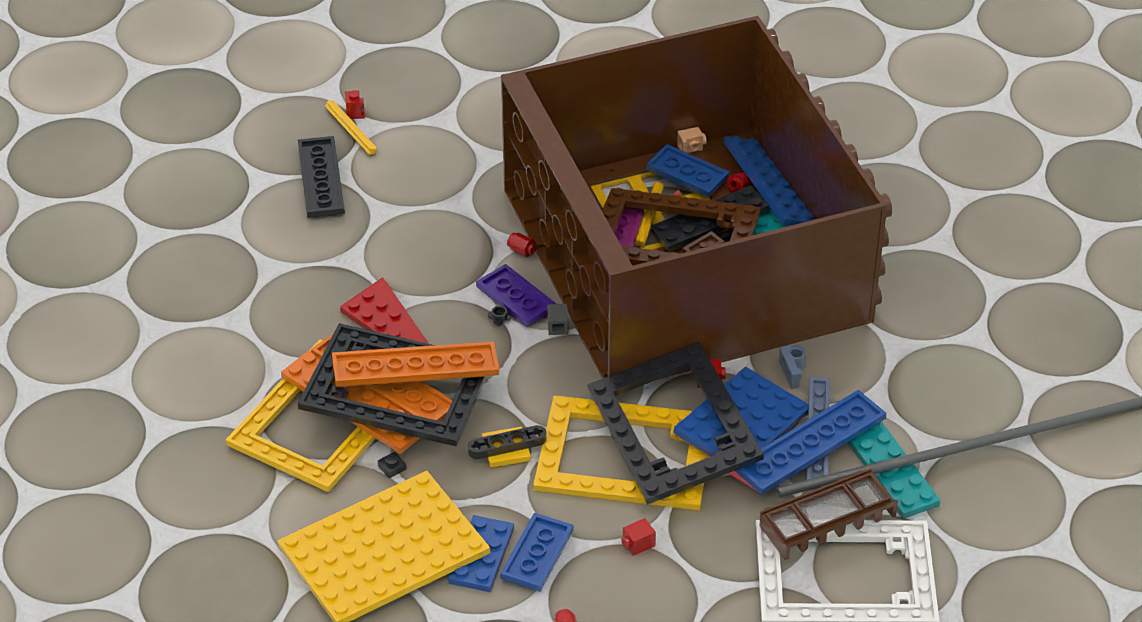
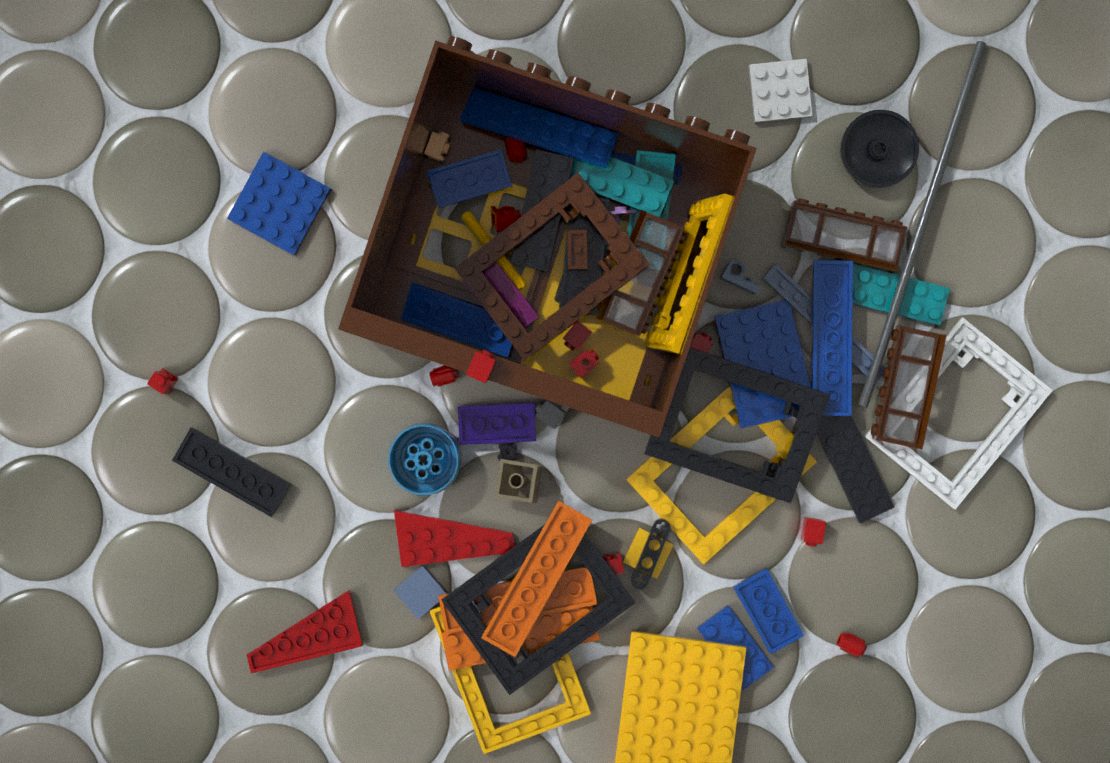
camera: 55 degrees left, 45 degrees up
yellow axle [325,100,377,155] -> none
black plate [377,452,407,478] -> none
none -> red wing [247,590,363,673]
none -> dark azure wheel [388,423,462,496]
none -> sand blue tile [394,565,447,620]
none -> red brick [466,349,497,384]
none -> dark tan slope [495,459,543,503]
none -> red brick [602,552,624,575]
none -> white plate [748,59,812,123]
none -> window [781,198,908,273]
none -> black plate [817,415,895,523]
none -> black dish [840,110,919,188]

